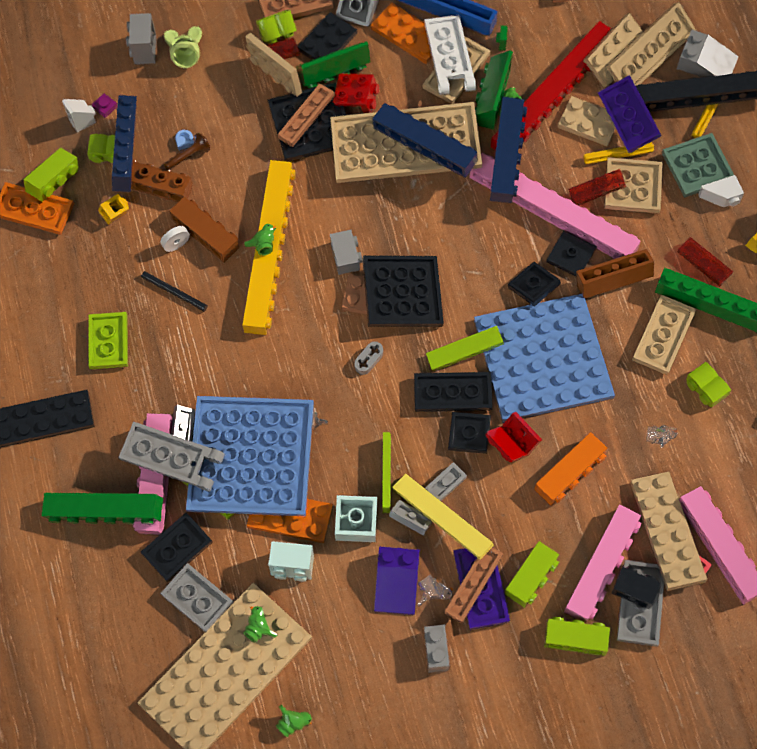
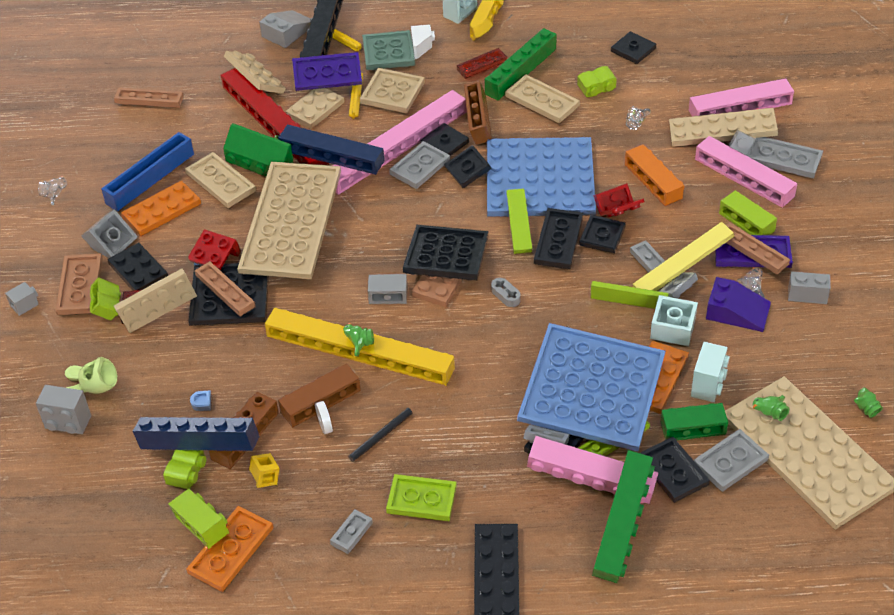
camera: 75 degrees left, 20 degrees down
white slope [62,99,96,133] -> none
magenta plate [92,93,118,118] -> none
light grey hinge [118,421,225,492] -> none
reddish brown piece [164,133,210,170] -> none
green slope [295,41,371,89] -> none
dark blue brick [372,103,477,178] -> none
white hinge [424,15,476,95] -> none
green plate [496,25,508,51] -> none
lime brick [544,617,610,656] -> none
clear red plate [568,169,626,206] -> none
tan plate [606,2,696,85] -> none
black brick [611,567,661,610] -> none
none -> light grey plate [330,509,373,554]
none -> light grey plate [389,141,450,189]
none -> green brick [660,403,728,441]
none -> light grey brick [729,129,755,155]

